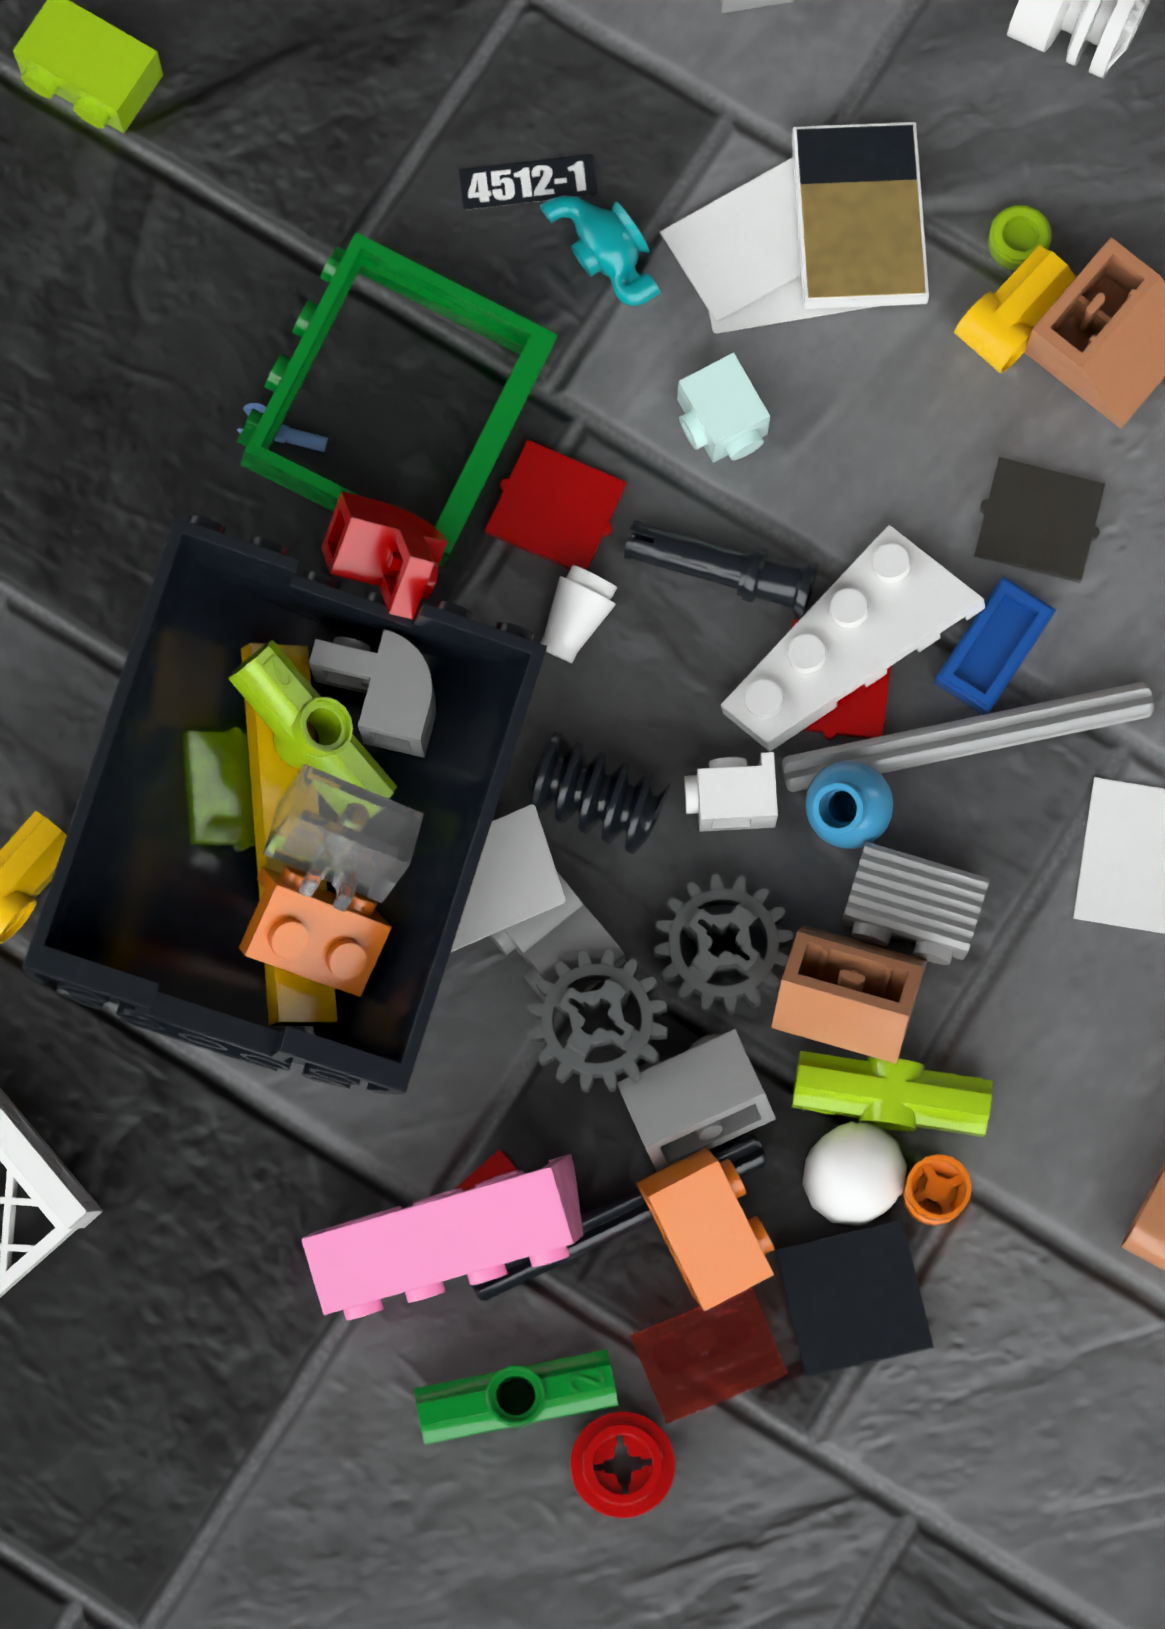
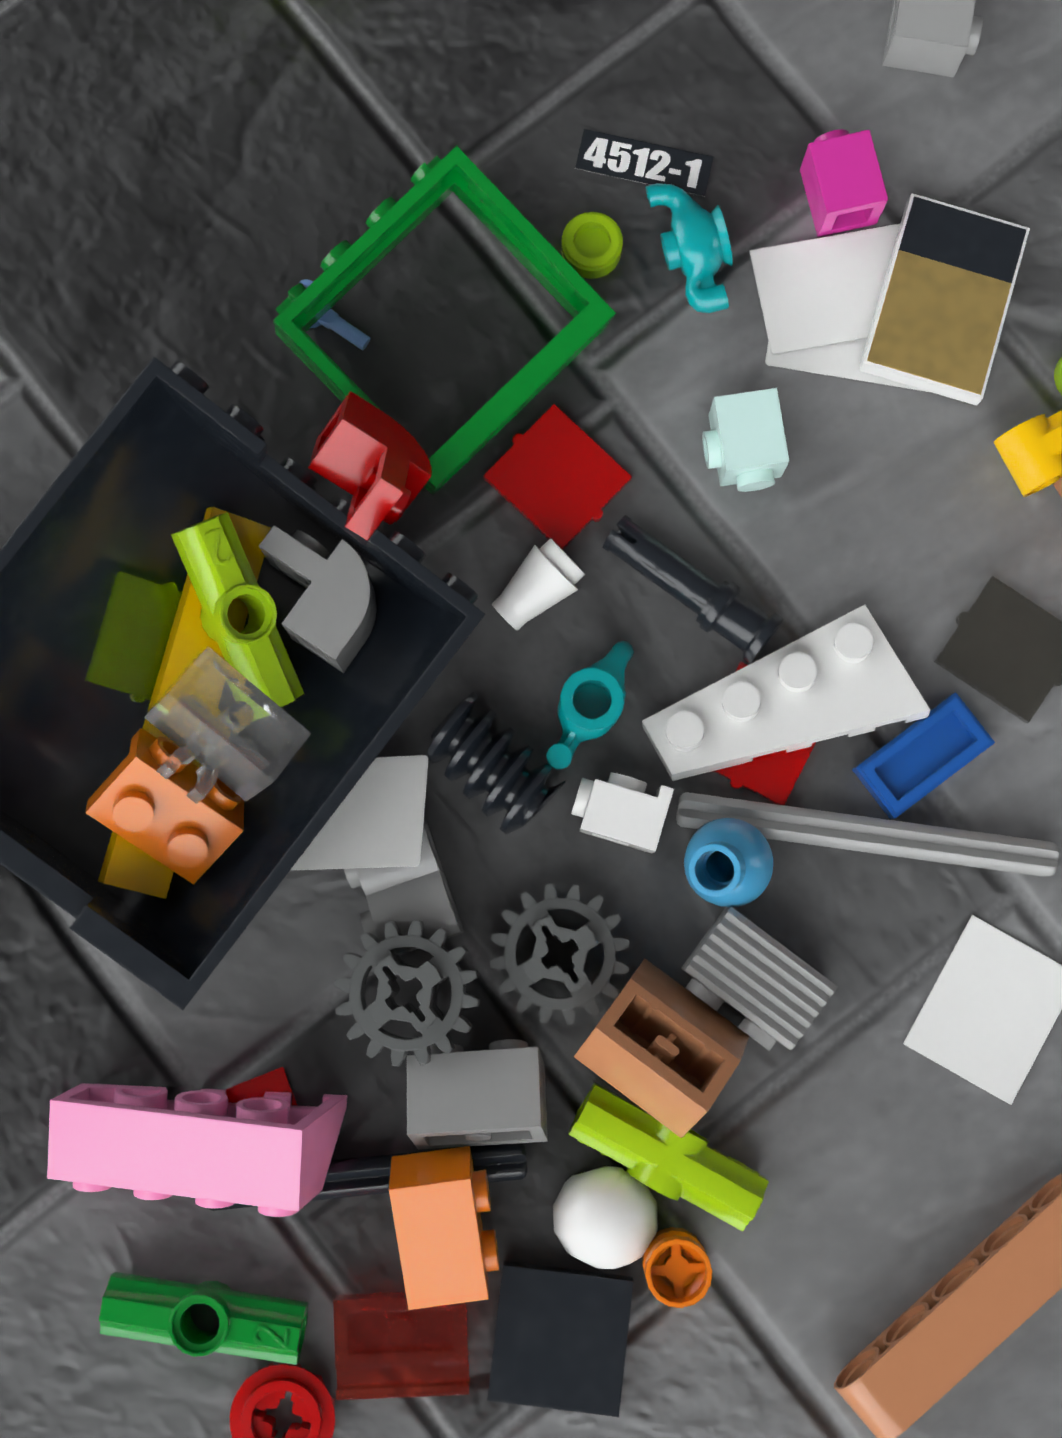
camera: 25 degrees right, 5 degrees up
none -> teal piece [547,641,634,770]
none -> lime tile [561,212,623,279]
none -> dark pink brick [800,129,888,238]

